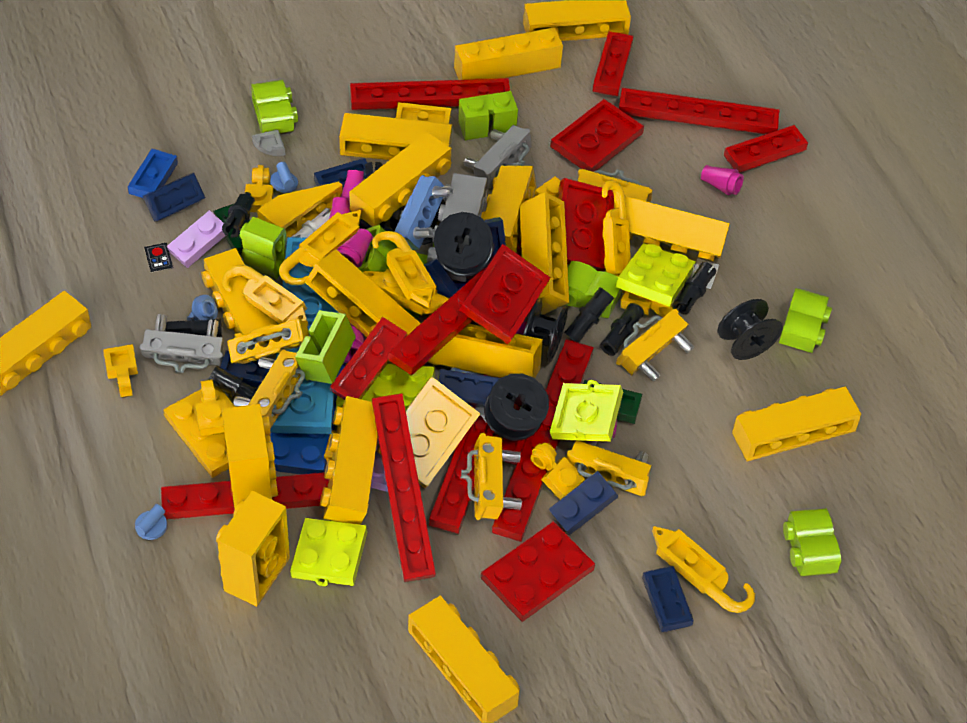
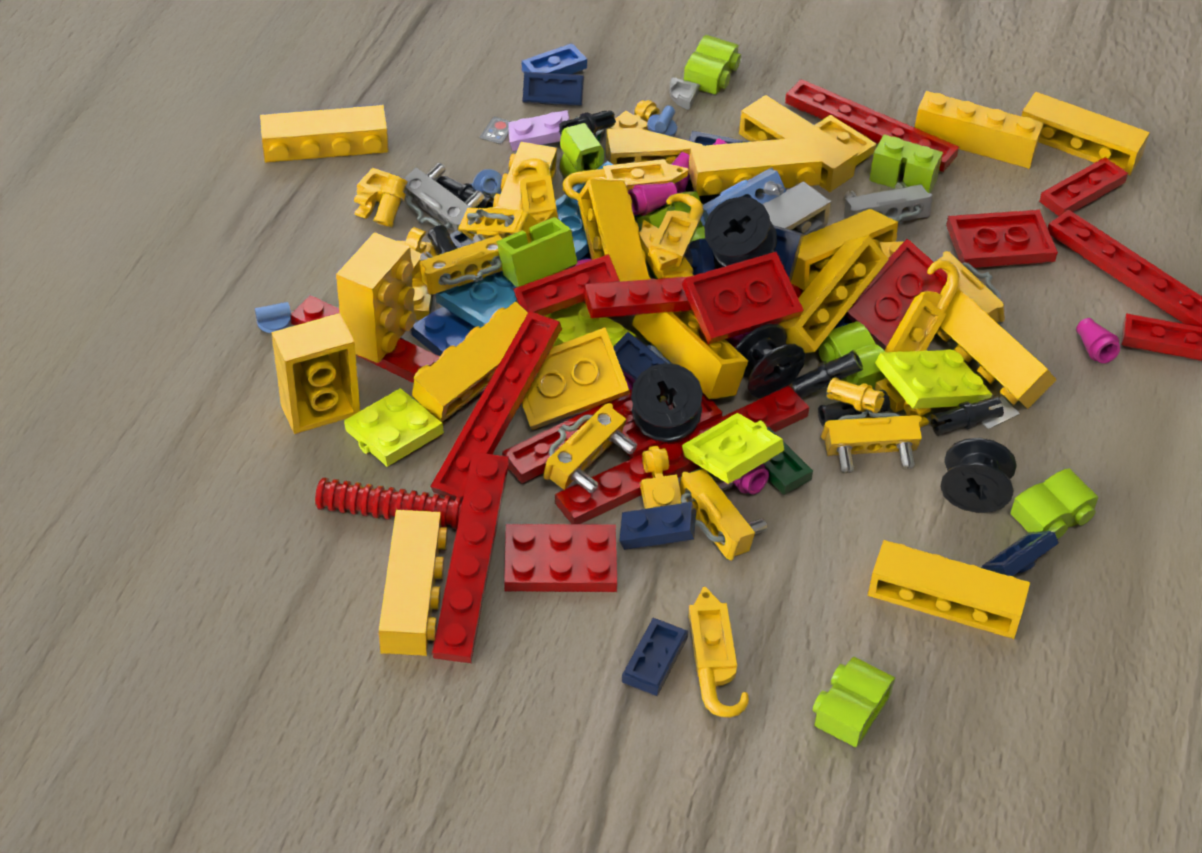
camera: 40 degrees right, 5 degrees down
none -> red piece [315,477,463,530]
none -> yellow pin [373,175,408,227]
none -> red plate [432,452,509,663]
none -> yellow pin [827,377,884,413]
none -> dark blue plate [981,531,1059,576]

